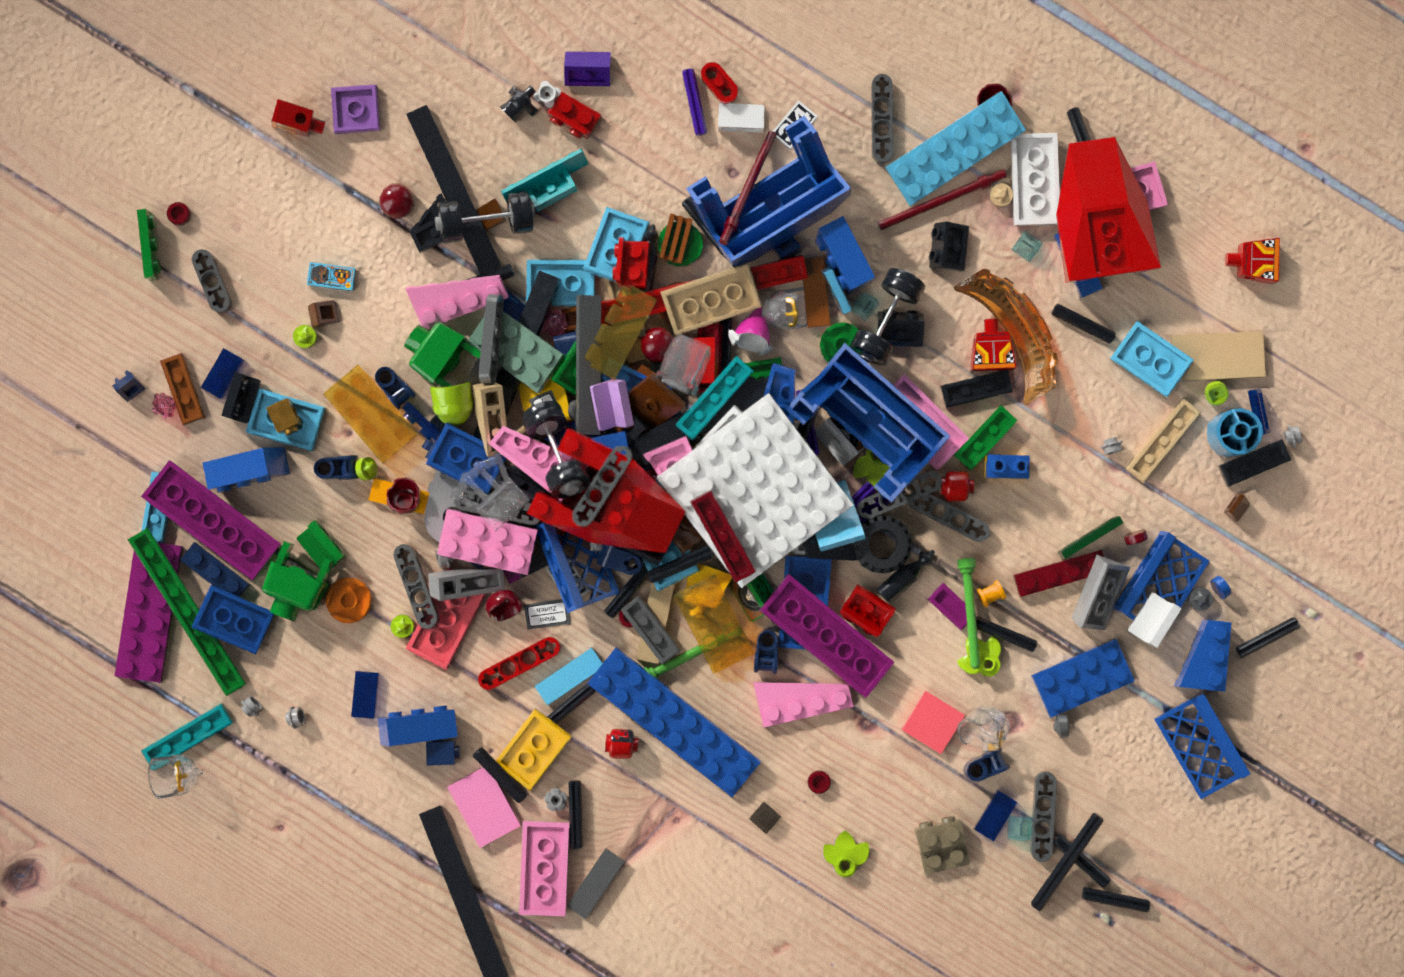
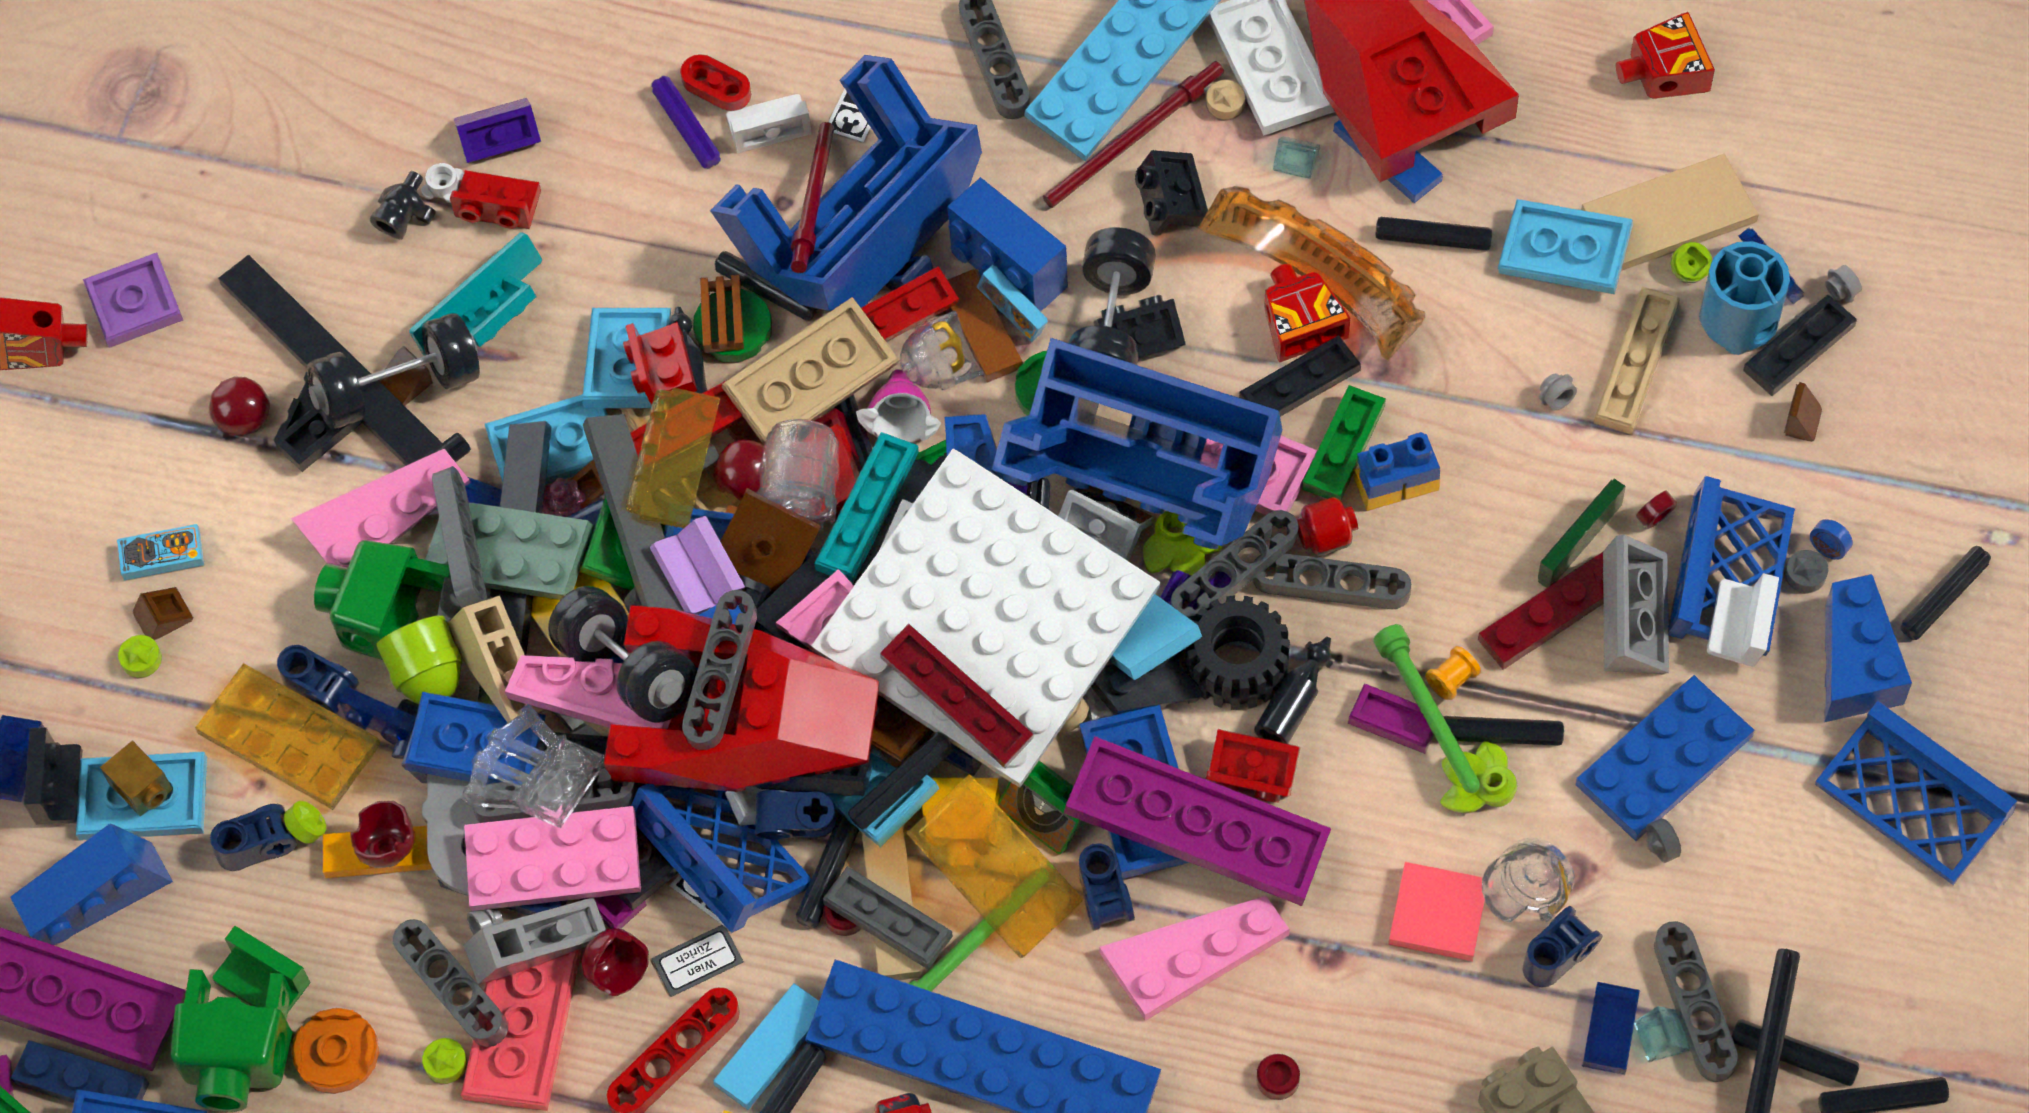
camera: 10 degrees left, 25 degrees down
clear light blue slope [851,292,879,322] -> none

